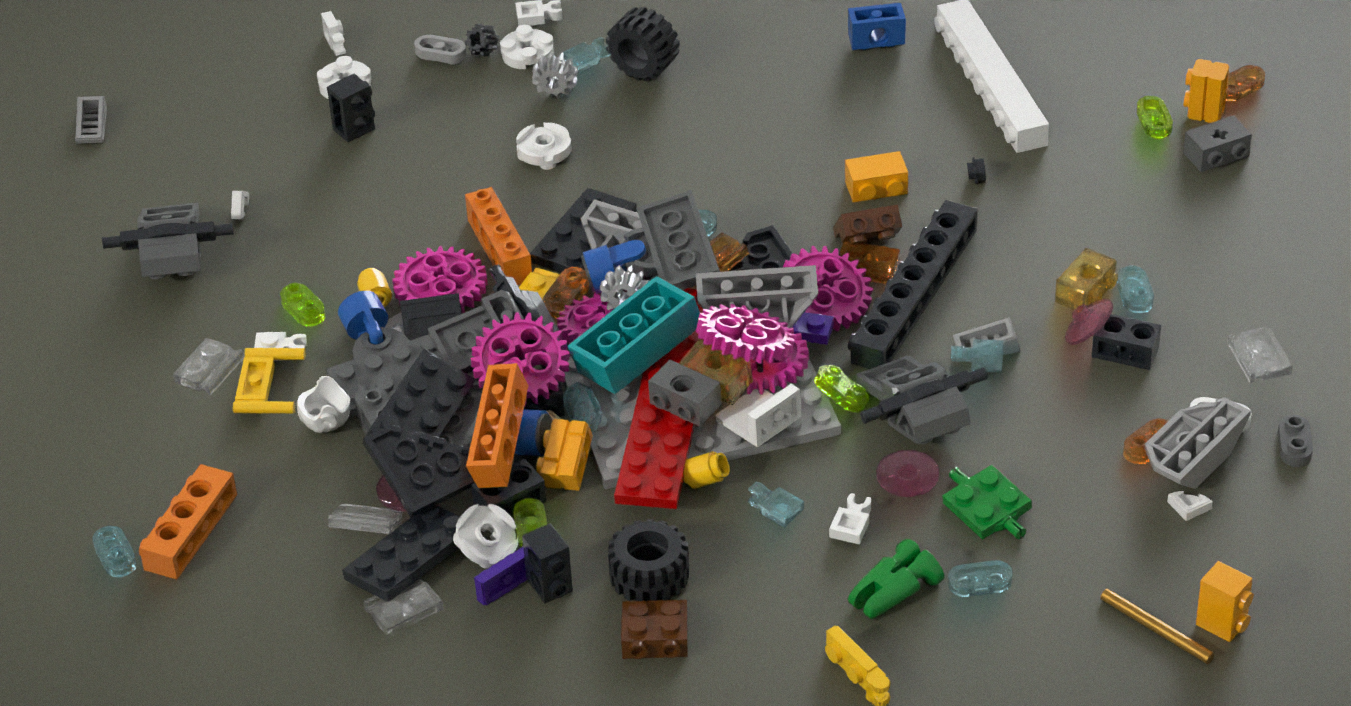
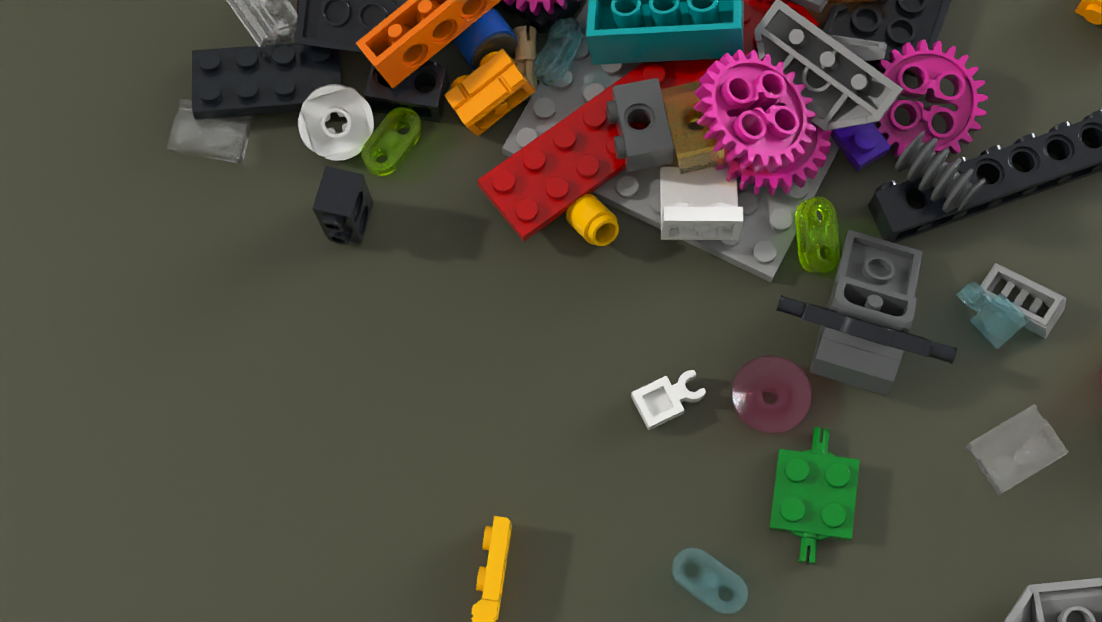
camera: 45 degrees right, 30 degrees up
dark purple hinge [474,547,527,606] -> none
black tyre [608,519,690,601] -> none
reddish brown plate [621,600,688,659] -> none
clear light blue plate [748,482,804,528] -> none
reddish brown plate [833,204,902,245] -> none
clear orange plate [839,242,900,284] -> none
green piece [848,539,944,620] -> none
clear orange plate [1123,418,1168,464] -> none
none -> dark grey piece [895,130,986,213]
none -> clear plate [965,404,1069,496]

